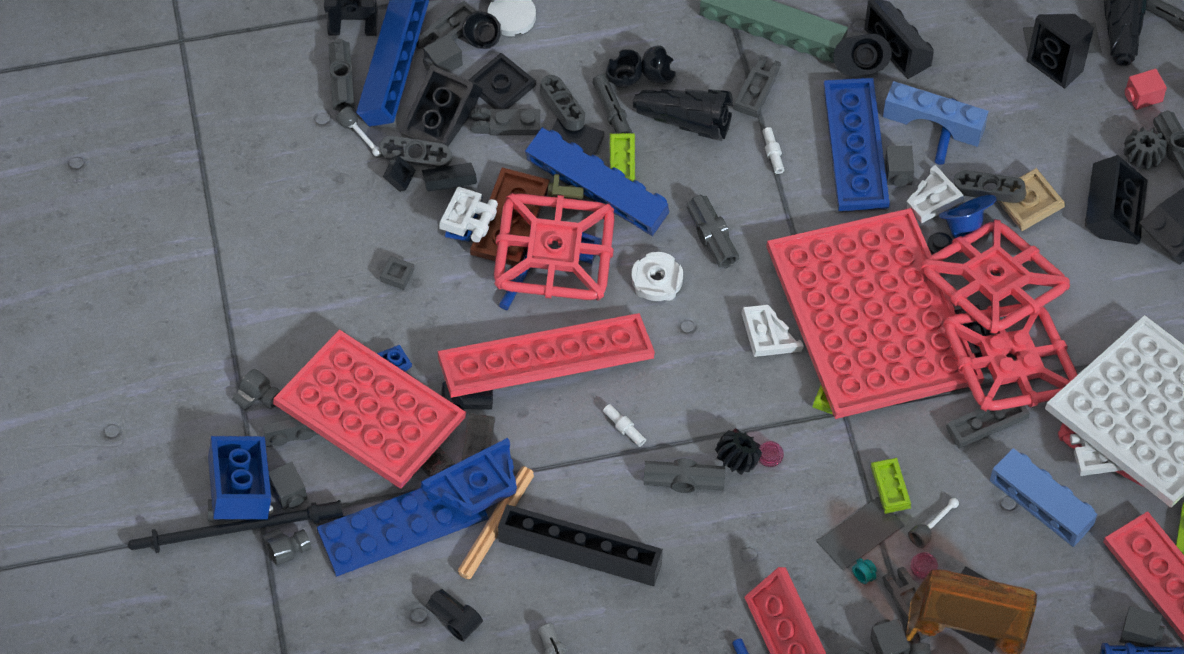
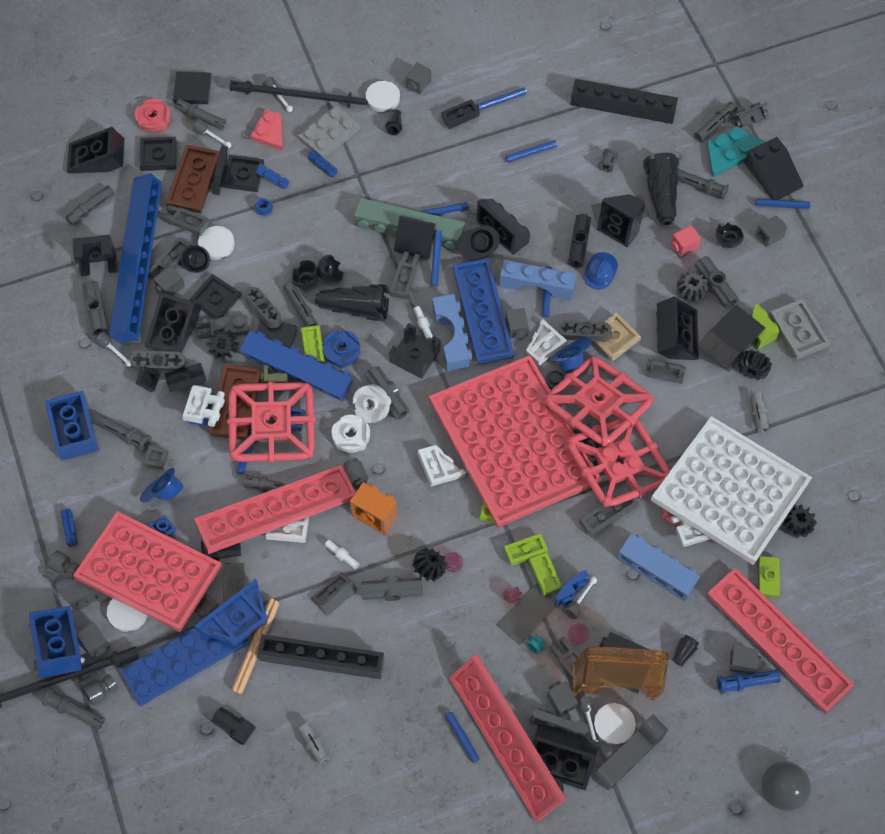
camera: 10 degrees left, 5 degrees up
none -> dark grey pin [42,688,105,730]
none -> blue brick [45,390,99,461]
none -> blue axle [61,509,78,547]
none -> dark grey pin [95,414,152,452]
none -> white tile [107,599,148,632]
none -> blue piece [140,468,183,502]
none -> black gear [206,328,239,361]
none -> dark grey pin [243,474,284,493]
none -> white wing [266,517,310,543]
none -> dark grey slope [311,573,357,615]
none -> blue plate [323,330,360,368]
none -> dark grey brick [344,458,369,488]
none -> orange brick [350,482,397,535]
none -> white plate [353,384,391,423]
none -> black panel [389,323,441,379]
none -> black tile [394,216,436,259]
none -> blue bar [419,202,469,215]
none -> blue bar [431,230,442,286]
none -> medium blue arch [432,294,472,371]
none -> clear pink plate [503,587,522,603]
none -> lime plate [504,533,548,566]
none -> blue slope [554,569,589,607]
none -> black piece [568,213,591,268]
none -> blue piece [584,252,618,290]
none -> dark grey hinge [645,359,686,383]
none -> black cone [672,635,699,667]

